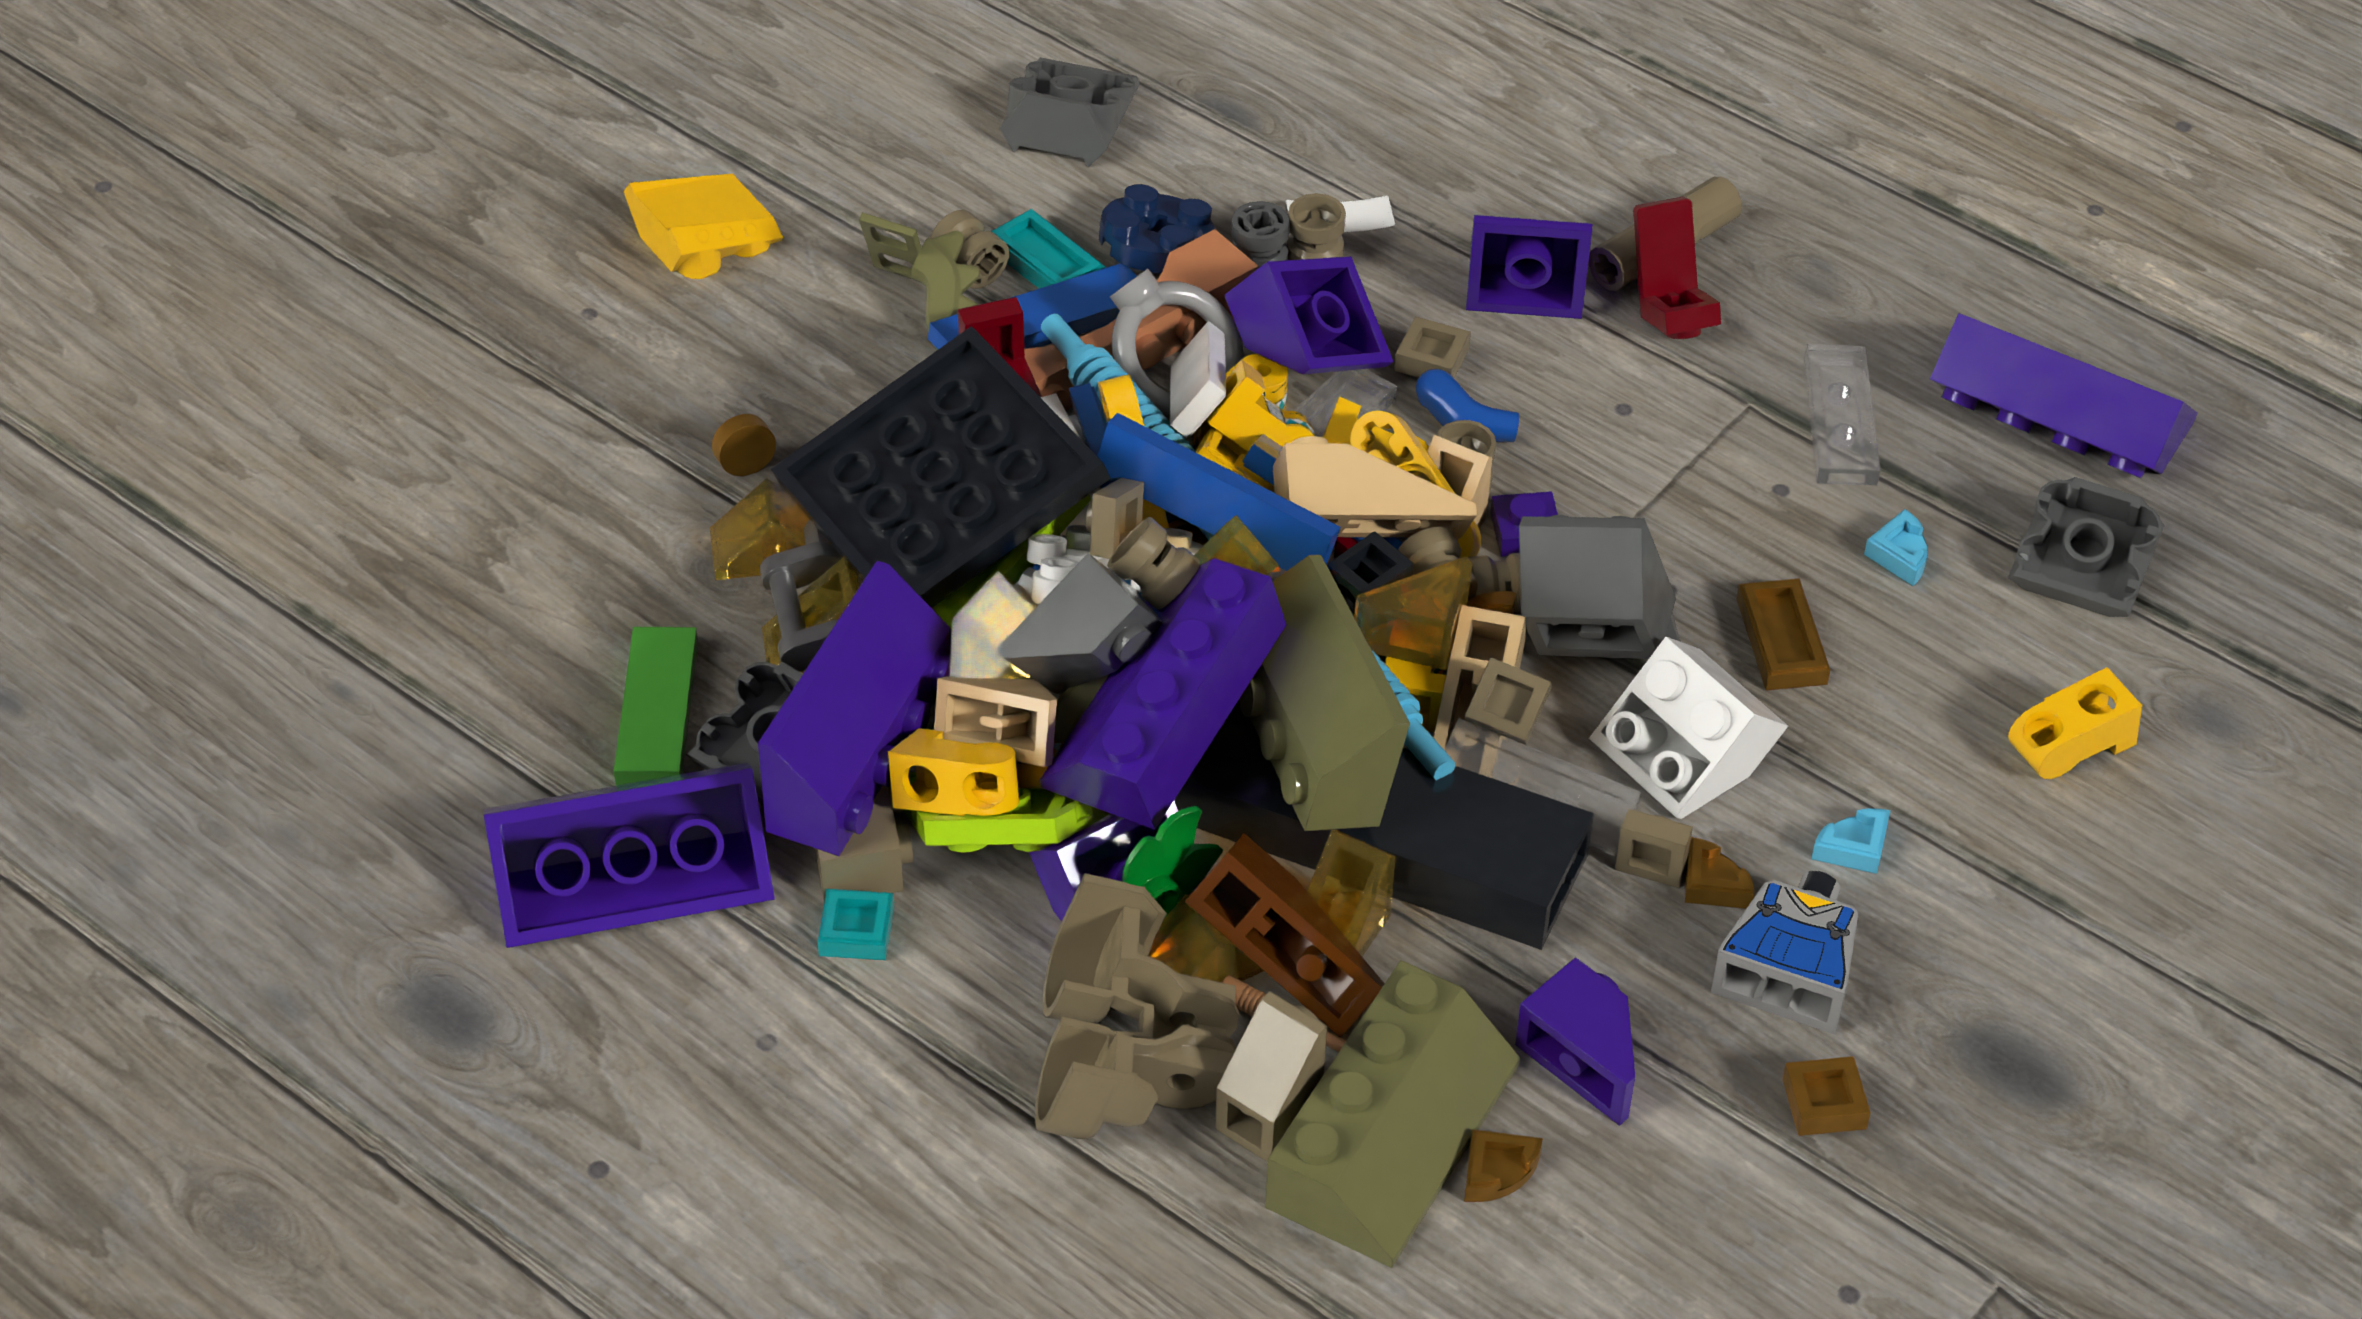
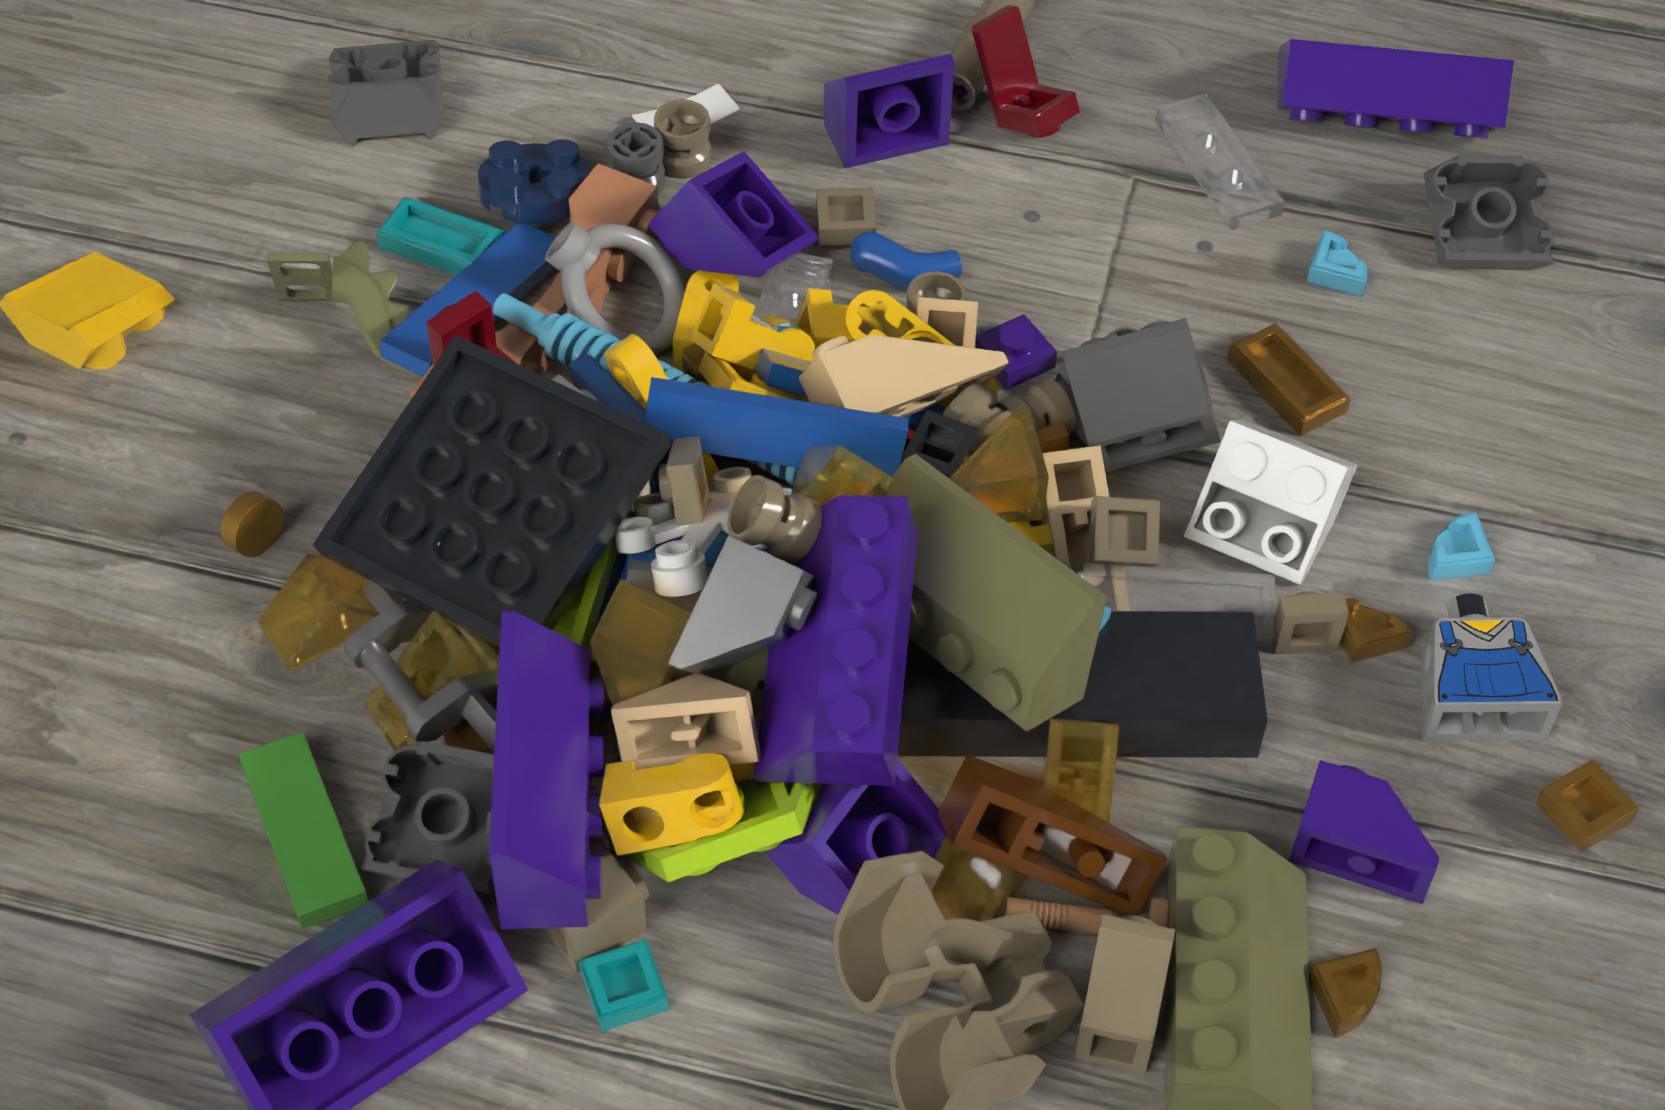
camera: 25 degrees left, 5 degrees up
dark tan wheel [930,210,1009,289] -> none
green plate [1122,806,1223,925] -> none
white tile [1170,321,1226,438] -> none
yellow leg [2008,667,2143,779] -> none

